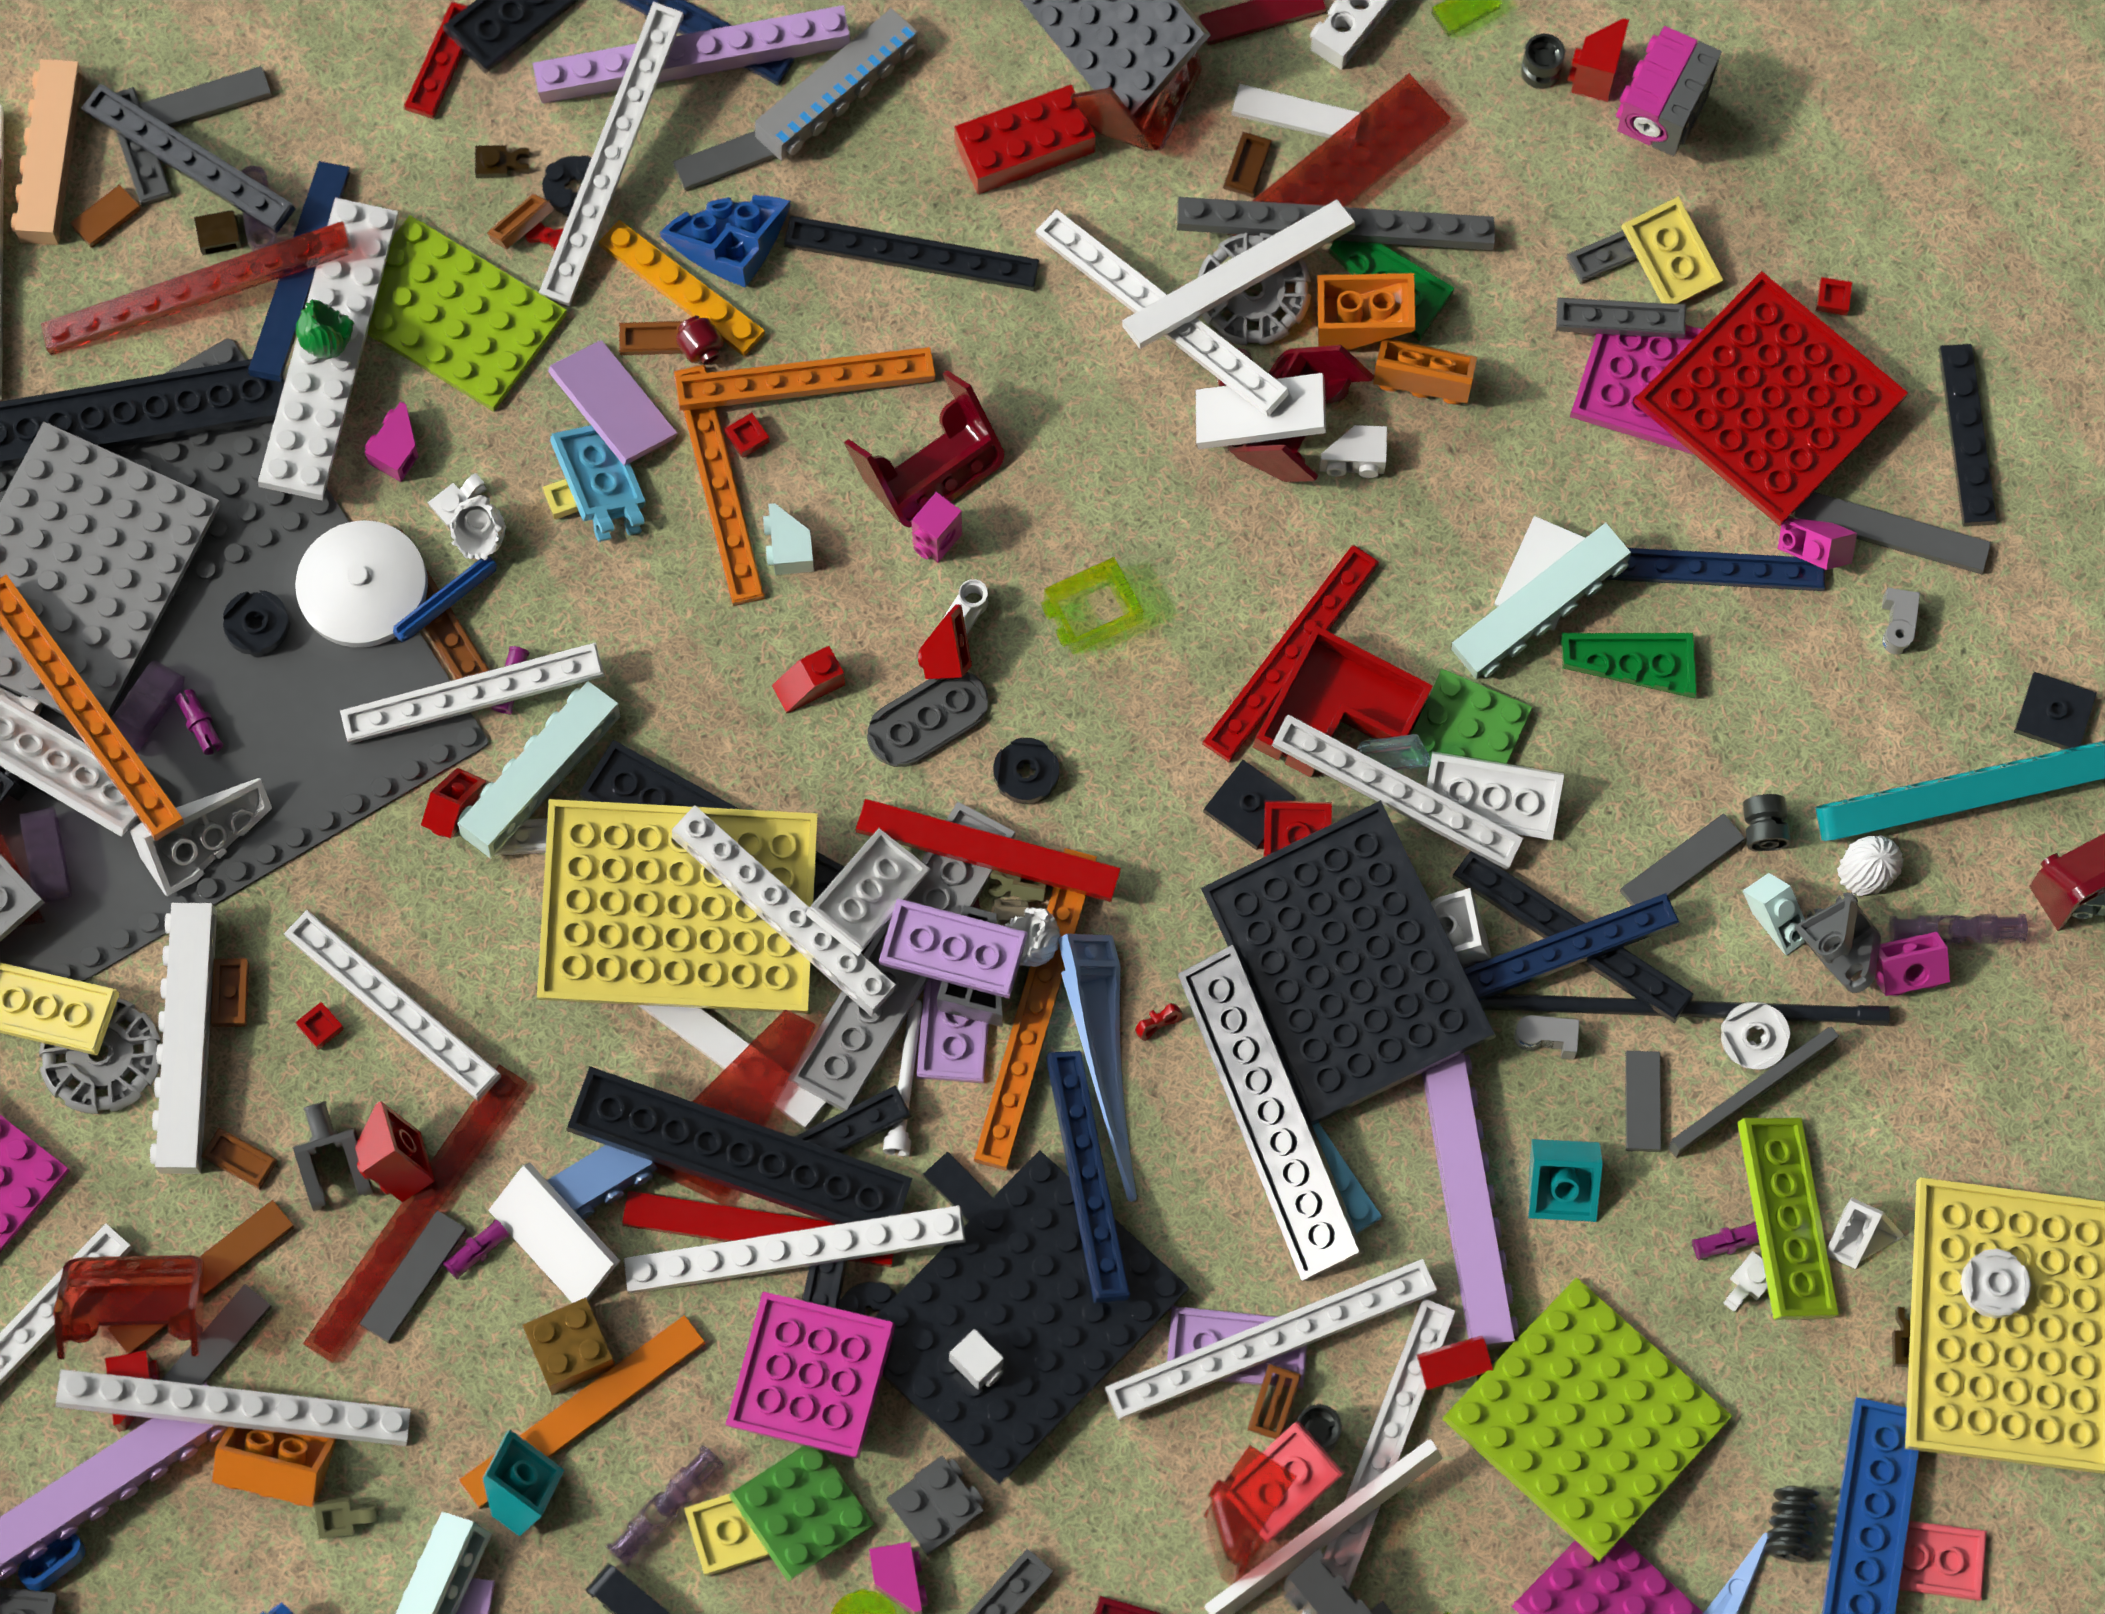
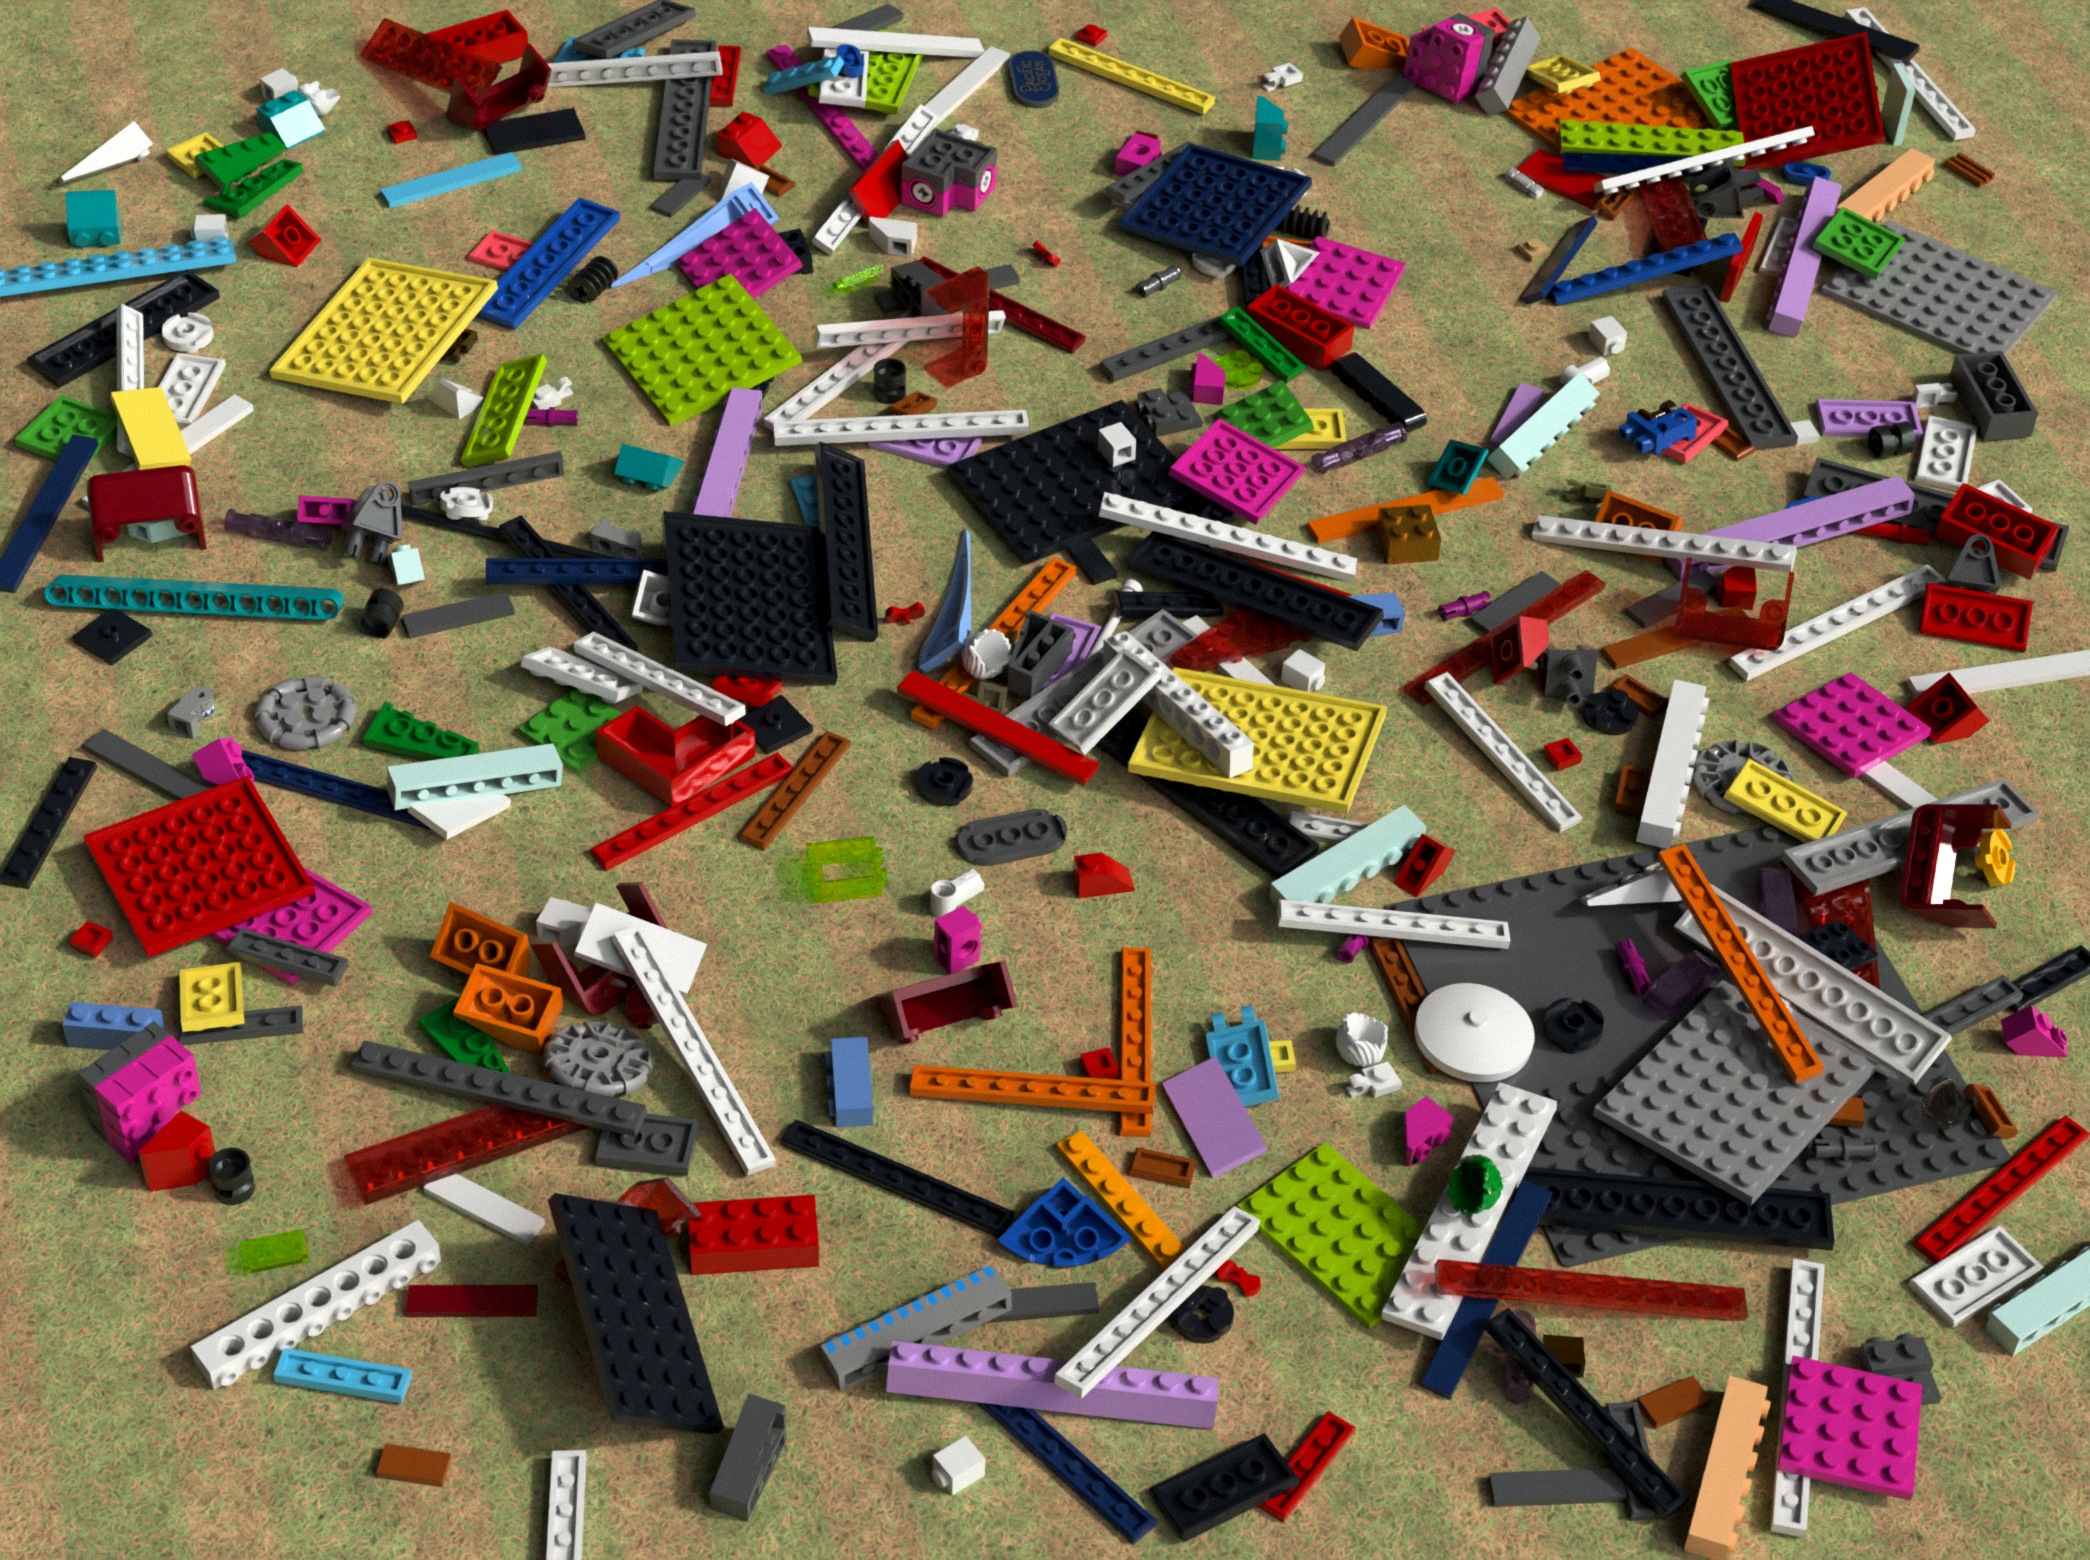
camera: 165 degrees left, 25 degrees down
blue axle [393,555,497,642] -> none
dark brown plate [475,145,530,179] -> none
dark orange tile [487,194,554,249] -> none
white tile [488,1163,620,1303] -> none
dark red head [676,316,724,365] -> none
light aqua slope [763,503,814,575] -> none
lavender tile [879,898,1028,999] -> none
red slope [918,604,972,679] -> none
dark blue tile [1046,1051,1130,1303] -> none
white tile [1122,200,1355,349] -> none
coral tile [1221,1421,1344,1543] -> none
reddish brown tile [1223,132,1273,198] -> none
clear light blue tile [1357,734,1431,770] -> none
red tile [1416,1335,1493,1390] -> none
dark grey tile [1625,1050,1661,1152] -> none
white hair [1837,835,1904,896] -> none
white tile [1961,1249,2031,1319] -> none
none -> medium blue brick [63,1002,166,1050]
none -> light grey plate [255,675,357,751]
none -> dark grey plate [595,1114,700,1176]
none -> dark orange tile [740,731,851,851]
none -> medium blue brick [825,1037,873,1127]
none -> white brick [1281,649,1325,692]
none -> black plate [1583,690,1638,736]

